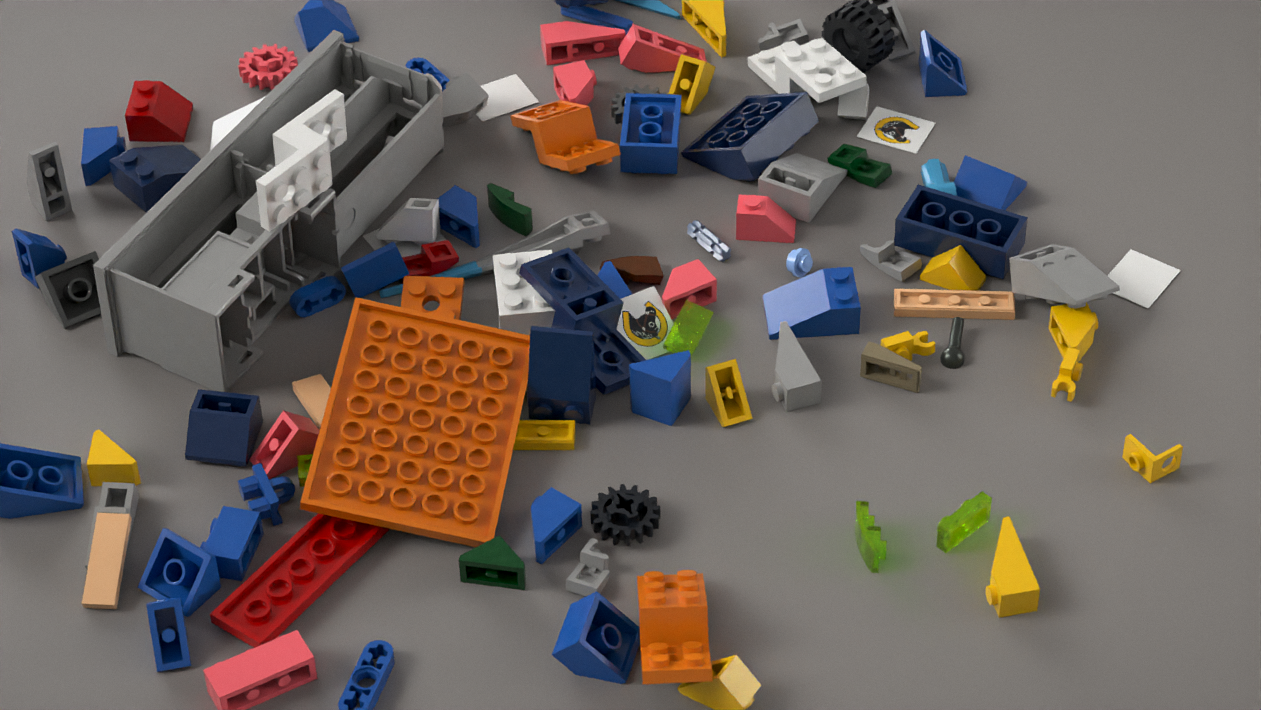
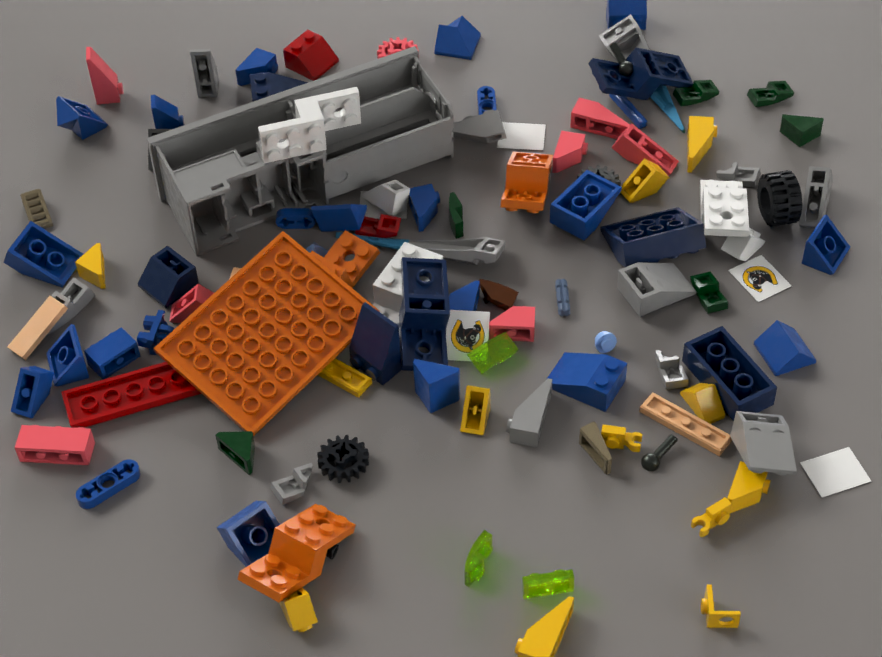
camera: 35 degrees right, 5 degrees up
blue slope [531,487,582,565] -> none
coral slope [736,194,796,243] -> none
dark azure piece [921,159,957,196] -> none

